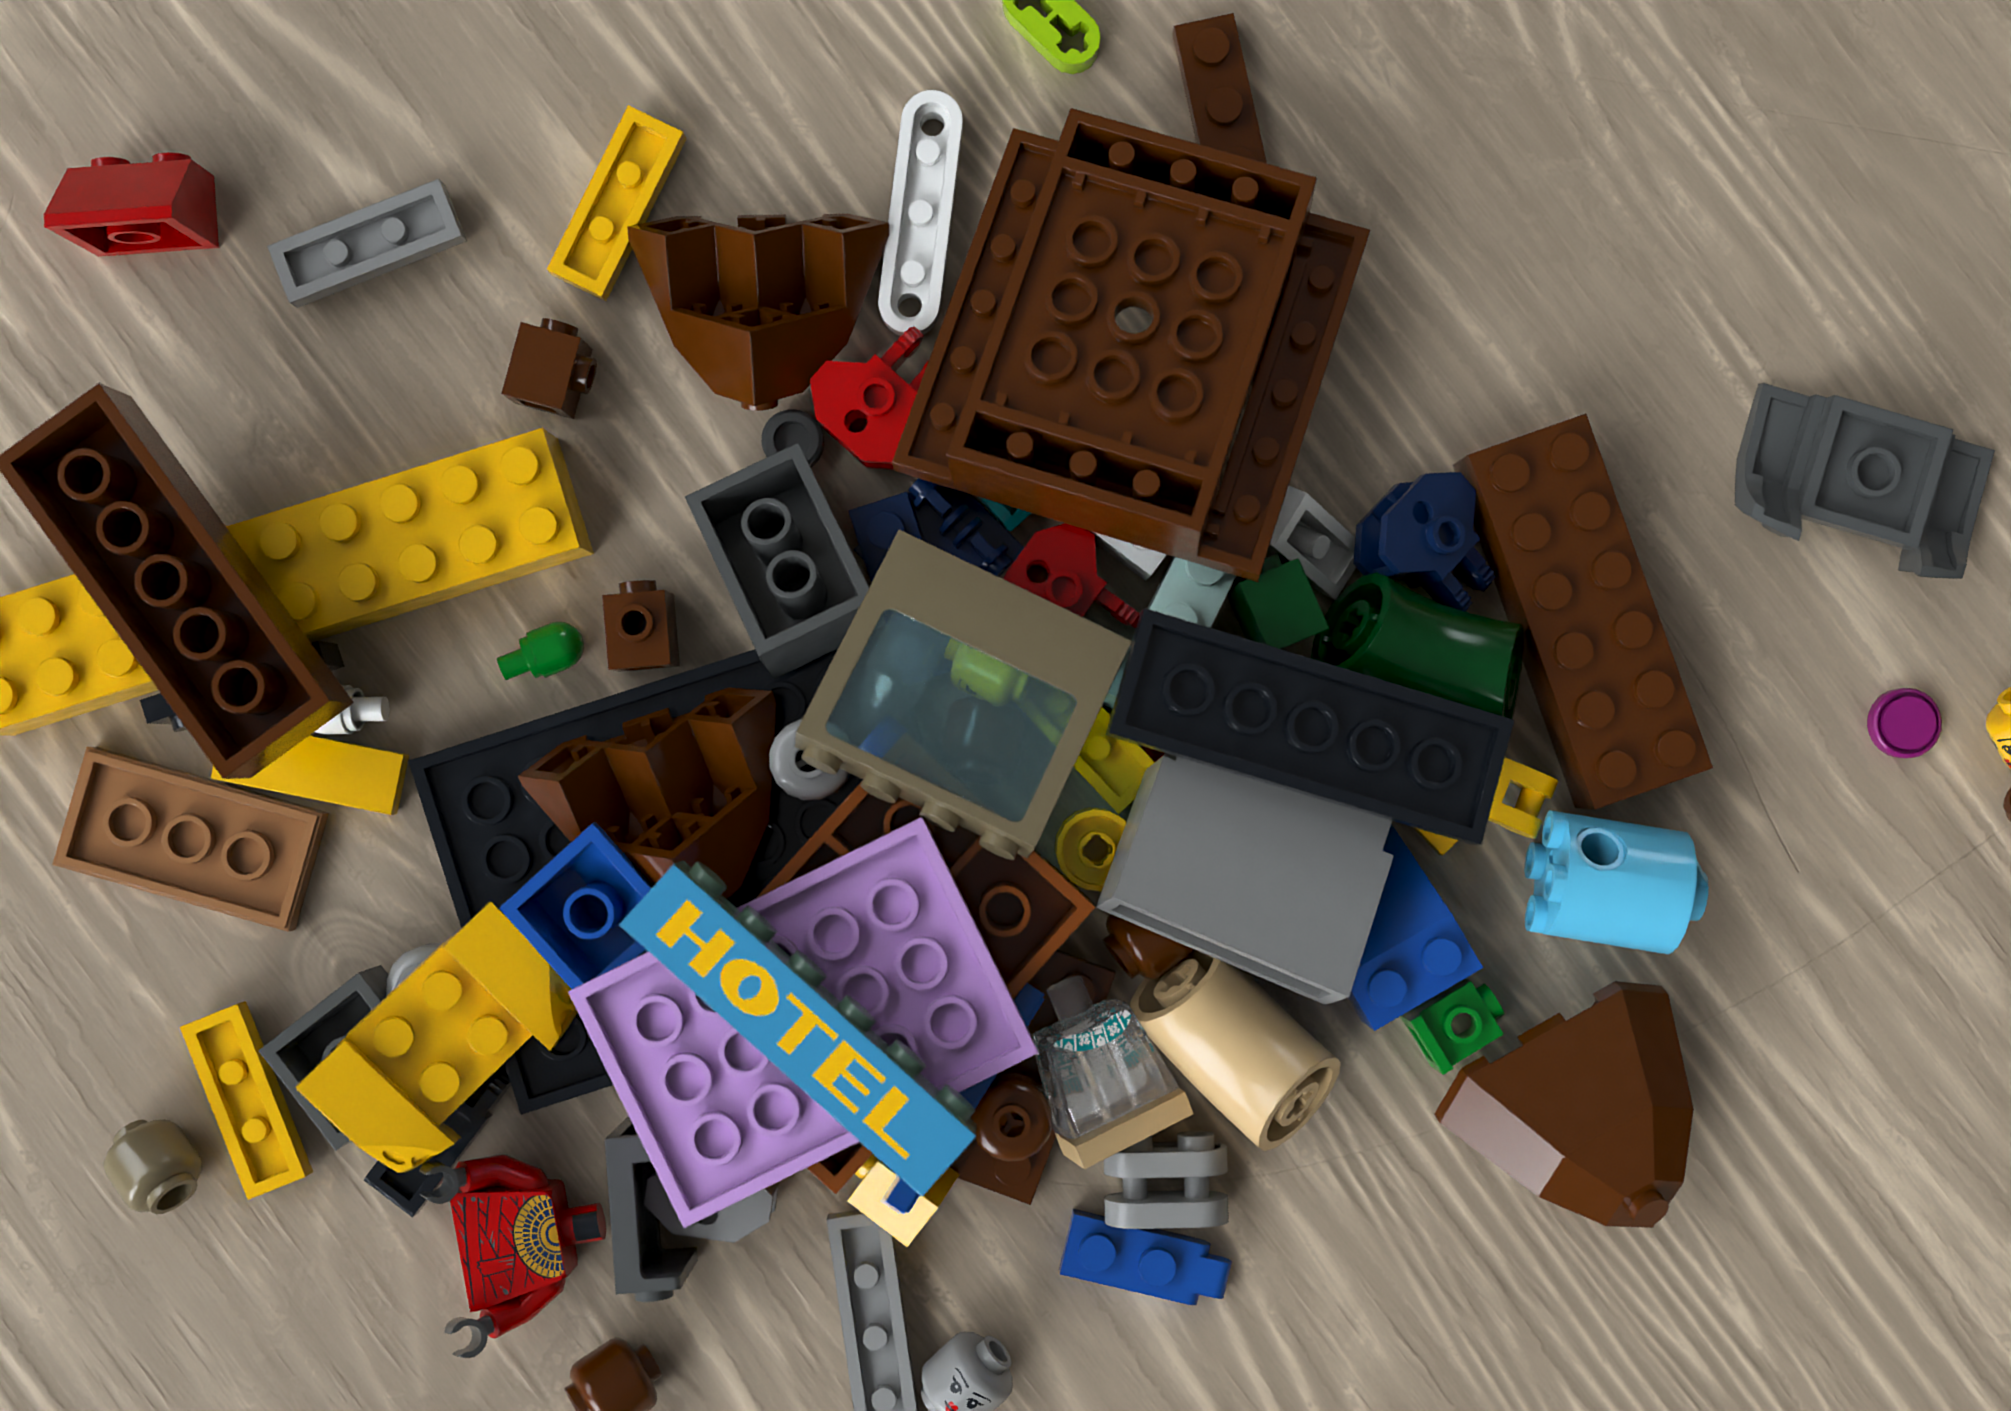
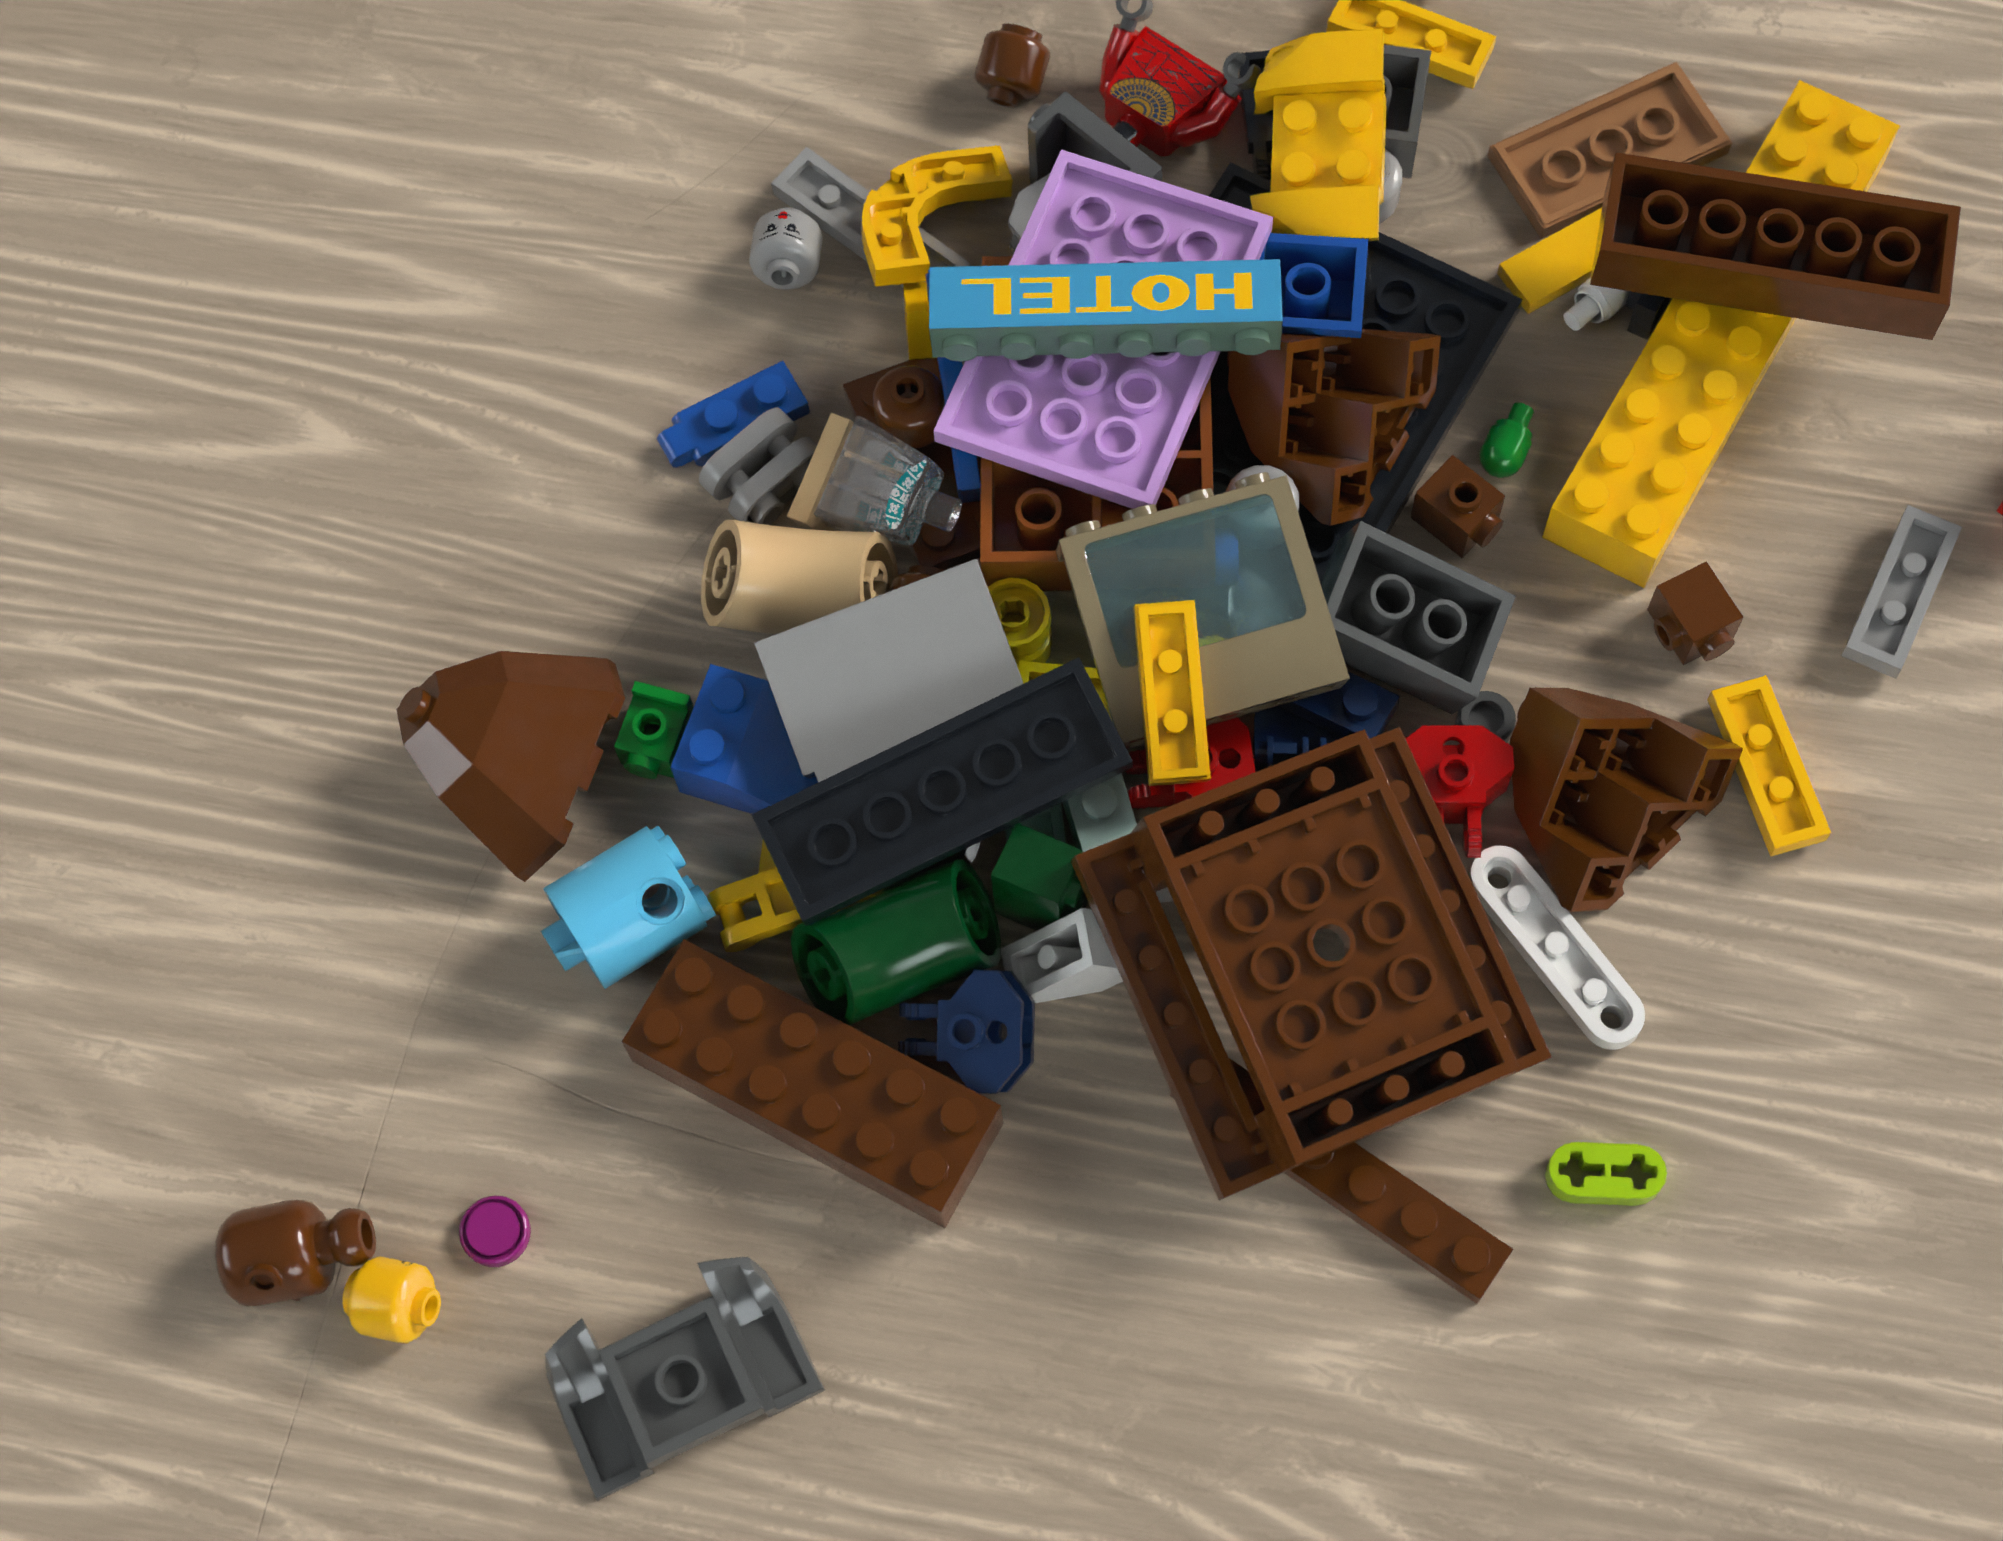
camera: 145 degrees right, 20 degrees down
none -> yellow plate [862,145,1013,287]
none -> yellow tile [1133,600,1211,786]

